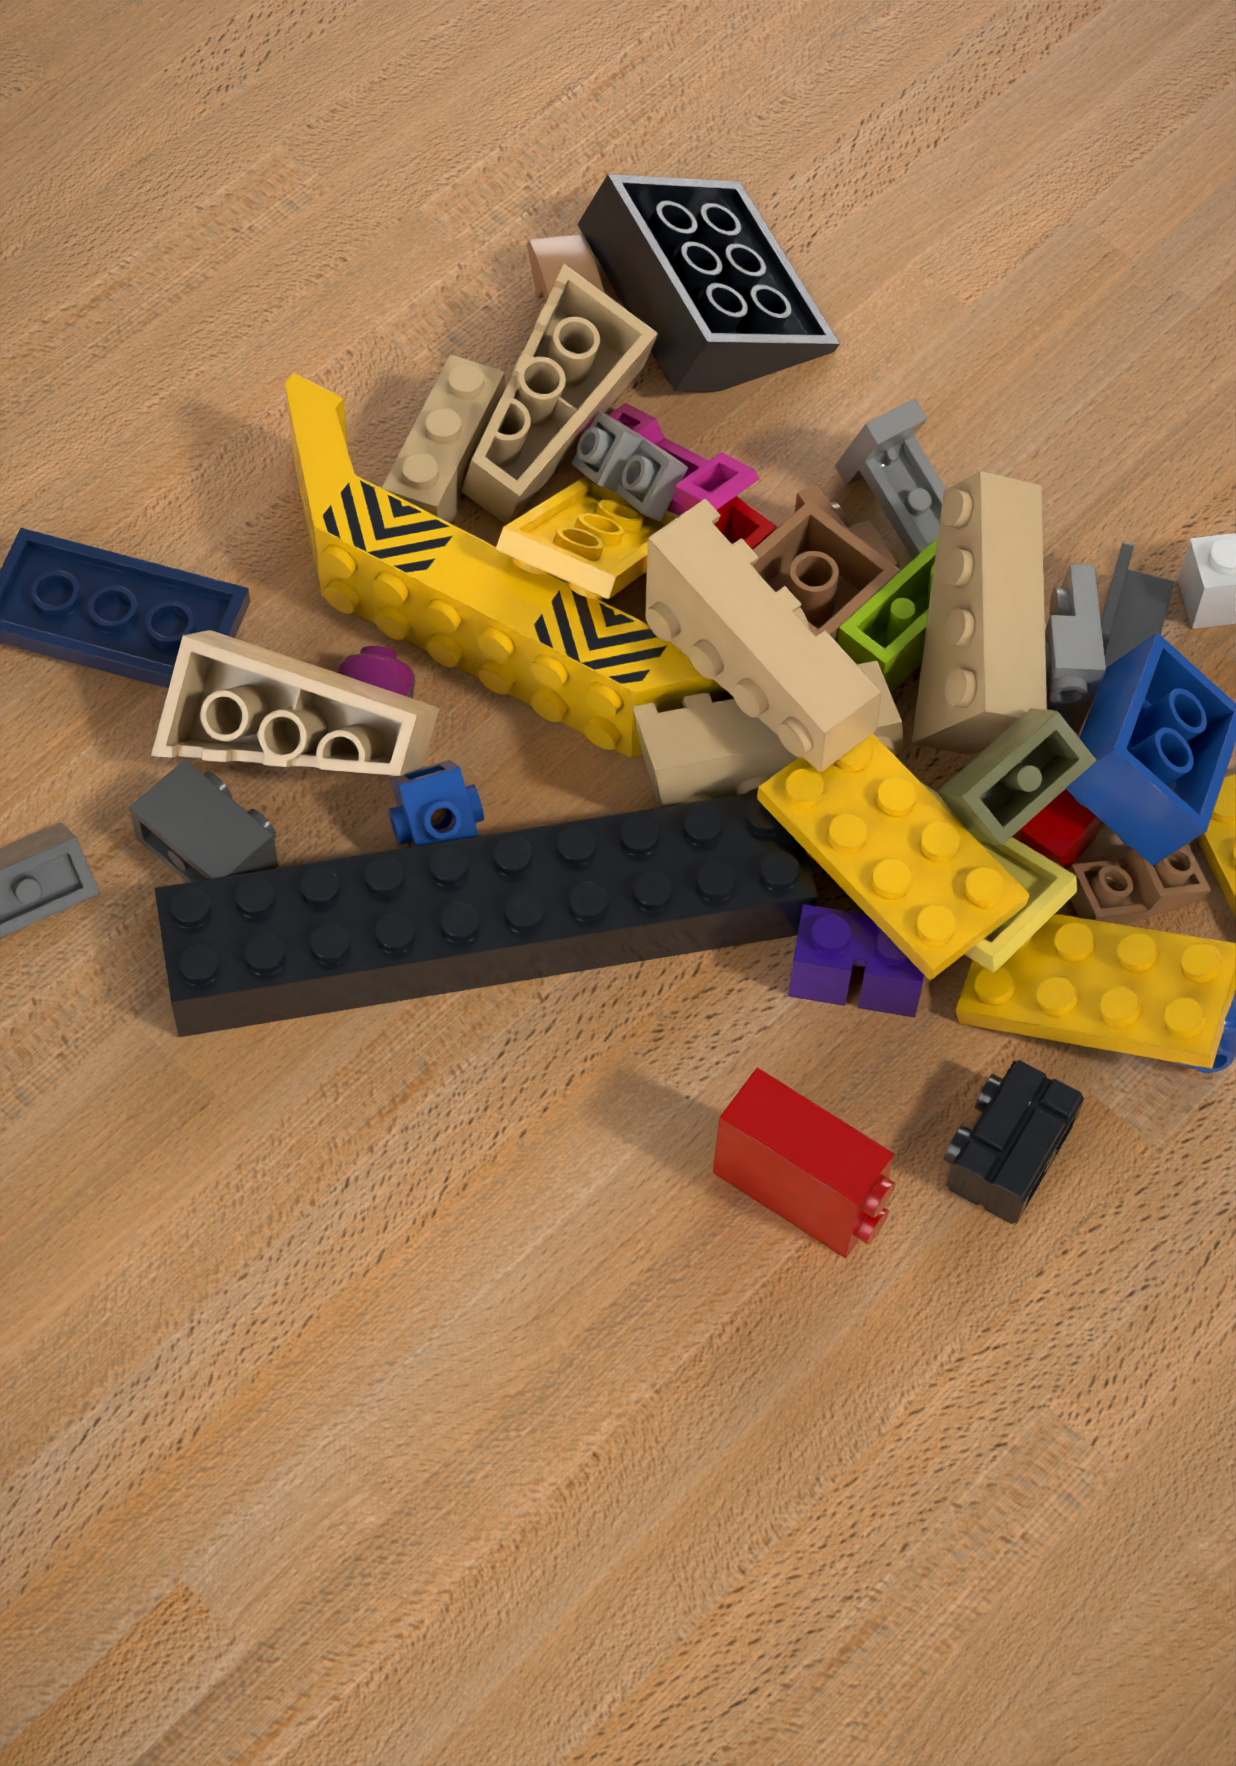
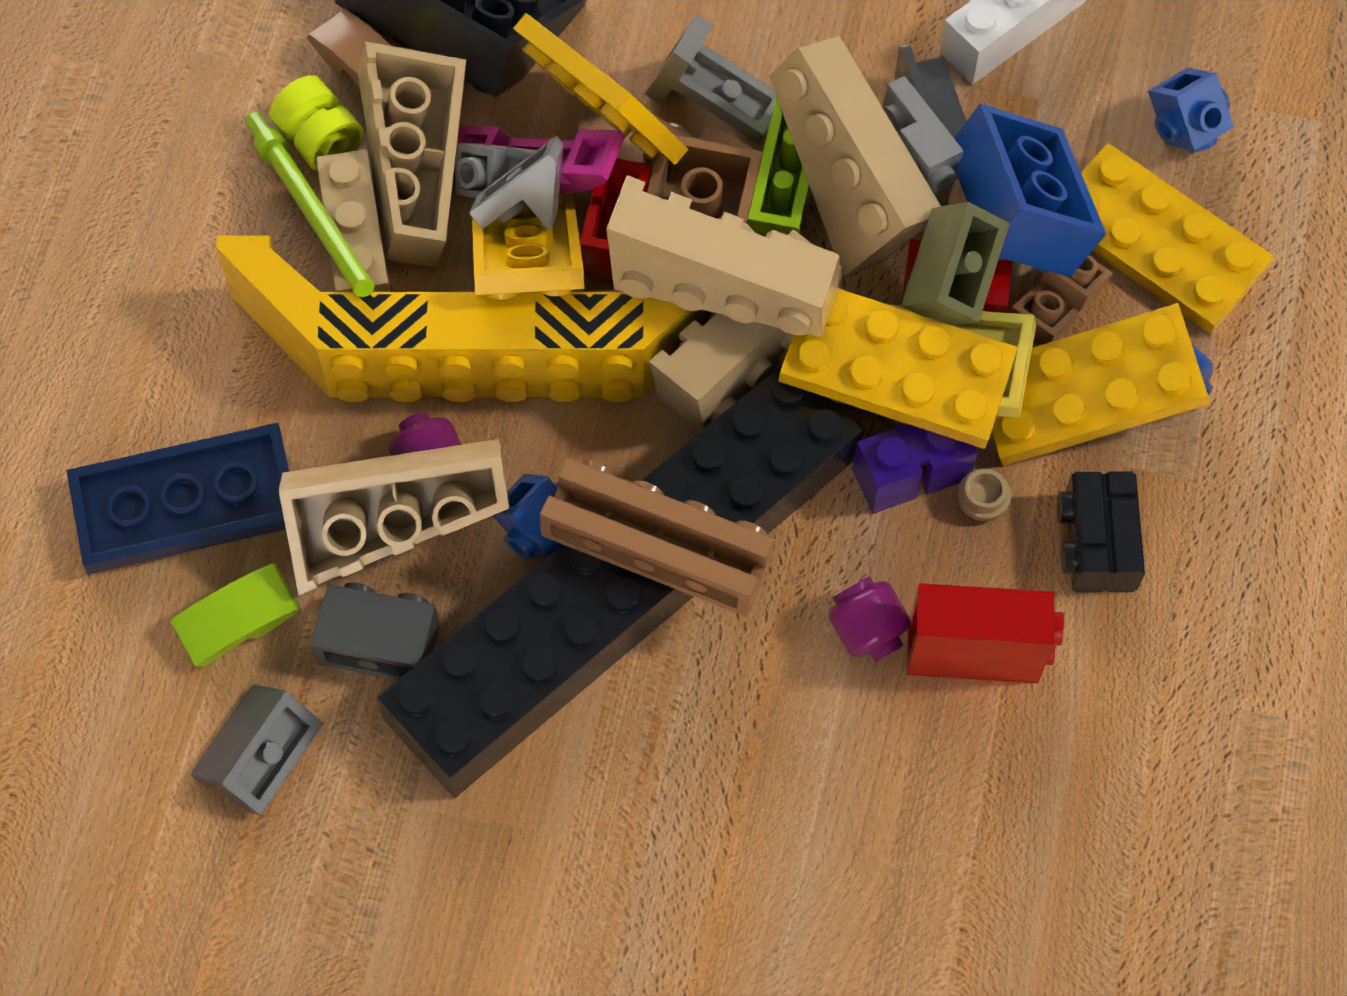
camera: 30 degrees left, 5 degrees up
none -> lime slope [170,563,301,668]
none -> lime bar [245,111,375,297]
none -> neon yellow wheel [269,75,364,172]
none -> light grey slope [470,136,564,230]
none -> yellow plate [513,13,689,165]
none -> medium nougat brick [540,458,775,617]
none -> magenta head [829,576,911,662]
none -> tan plate [957,469,1011,521]

